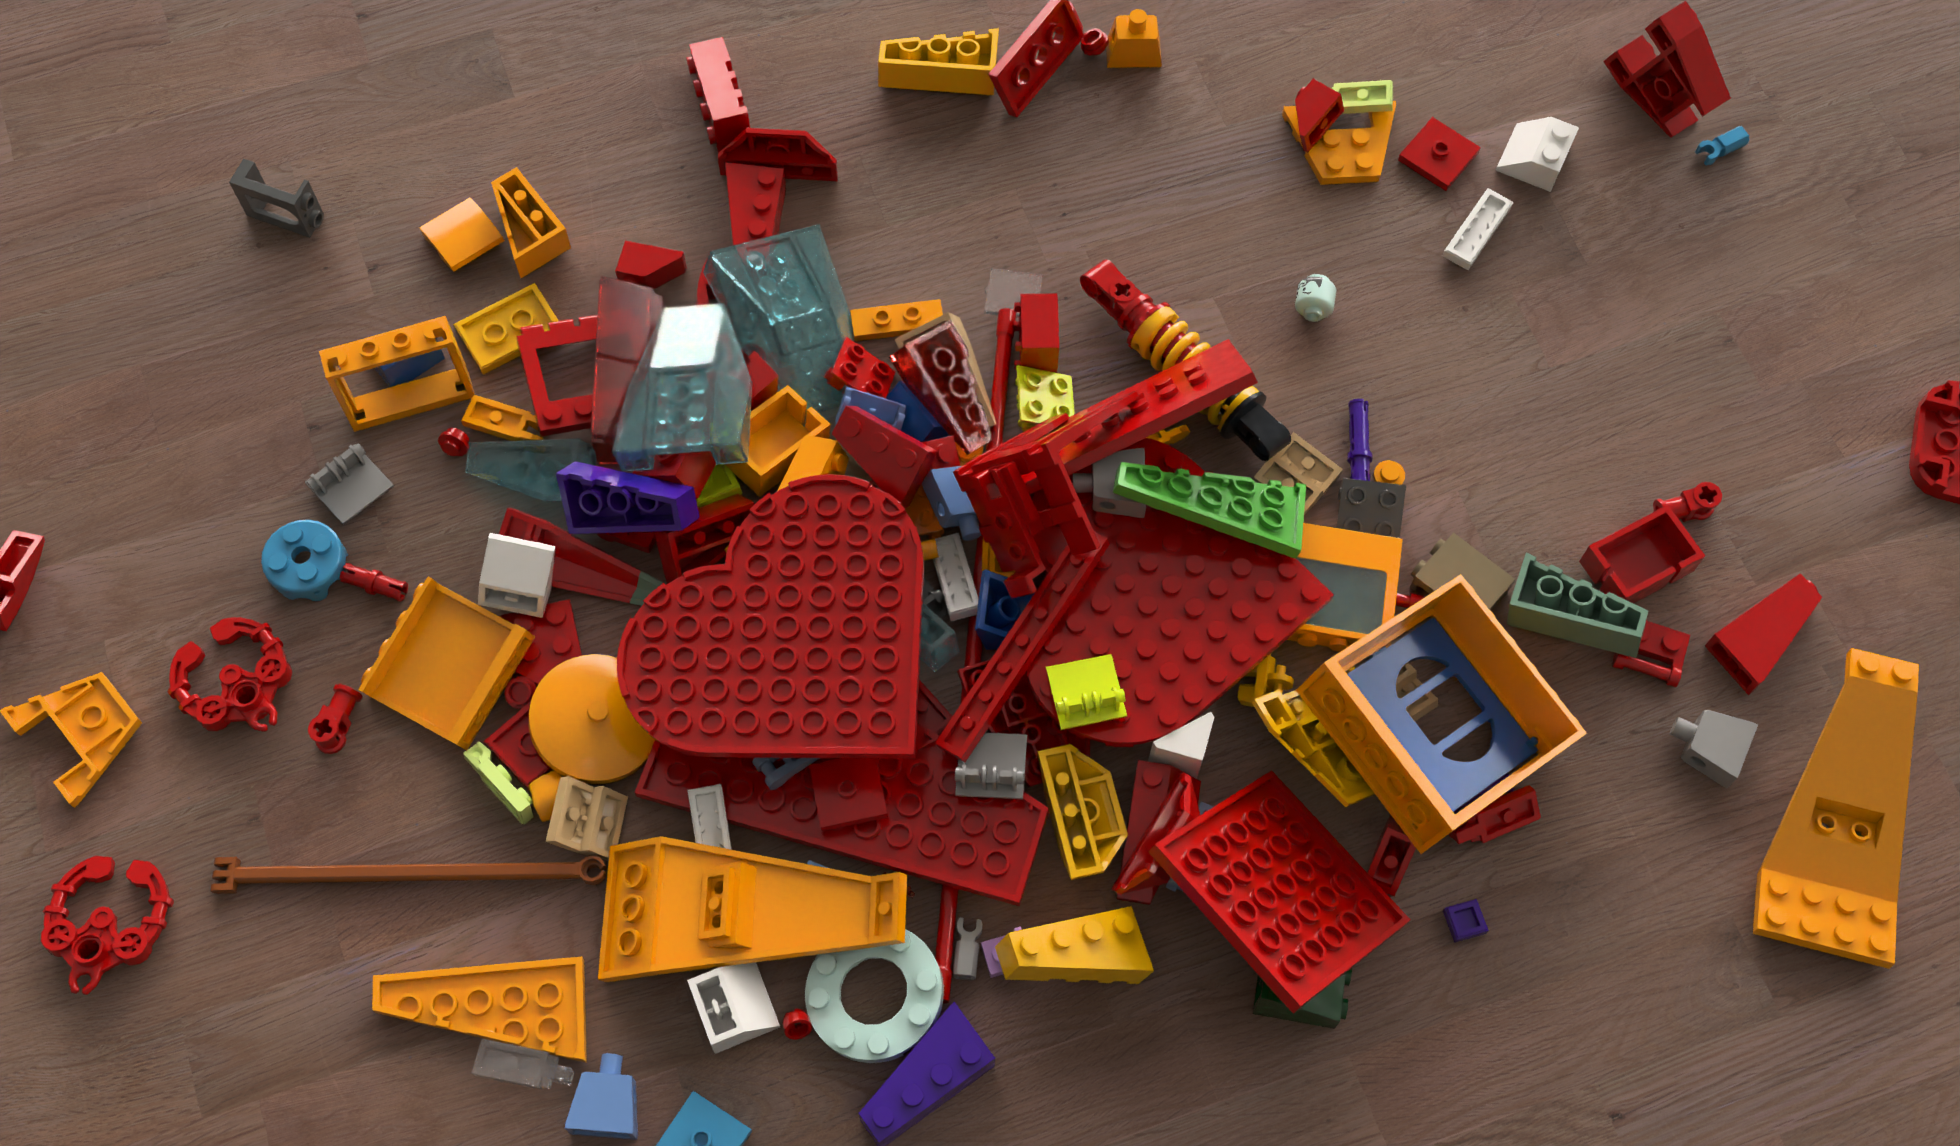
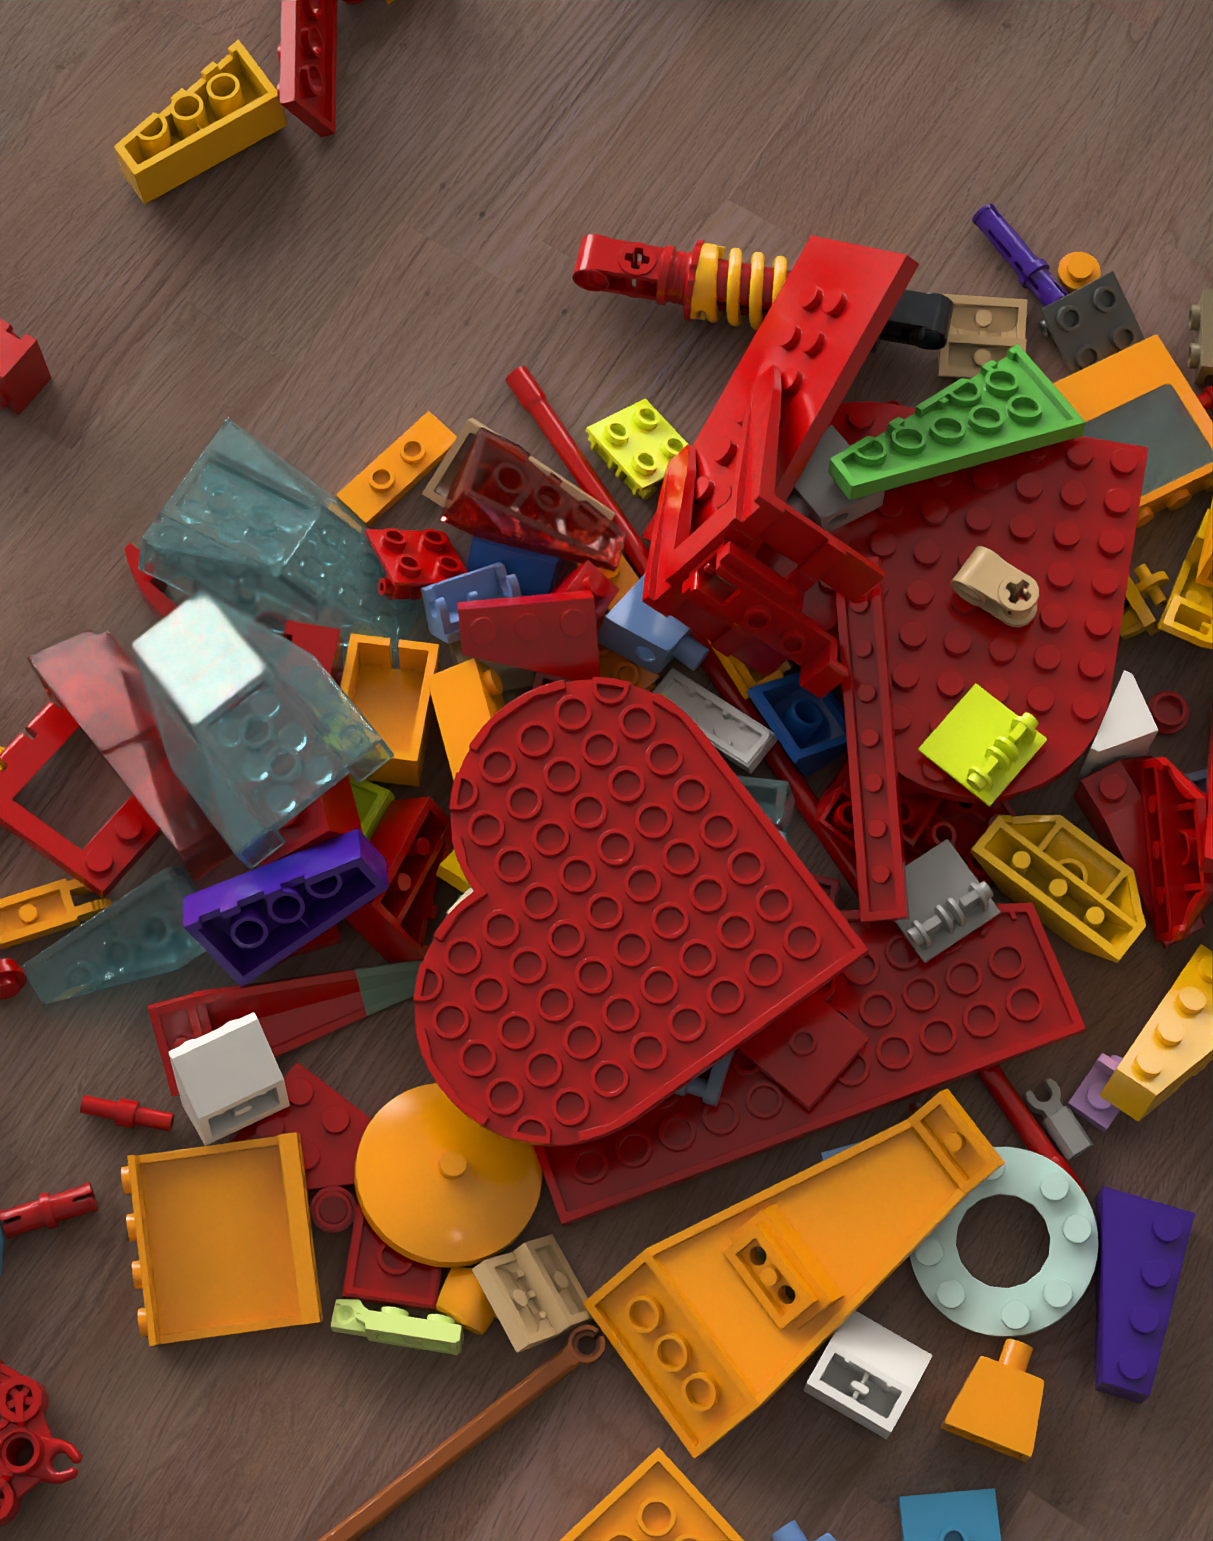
camera: 35 degrees left, 5 degrees up
red connector [308,684,363,754] -> none
red slope [615,240,687,292] -> none
white plate [688,784,732,850] -> none
red wedge [718,128,838,181] -> none
red wedge [725,162,786,289] -> none
red hinge [783,1008,812,1040] -> none
clear piece [984,268,1043,318] -> none
red container [1013,293,1060,373] -> none
light aqua head [1295,274,1337,322] -> none
none -> red bar [80,1095,175,1132]
none -> light orange torso [940,1339,1044,1462]
none -> tan piece [950,546,1039,627]
none -> red plate [1147,691,1190,735]

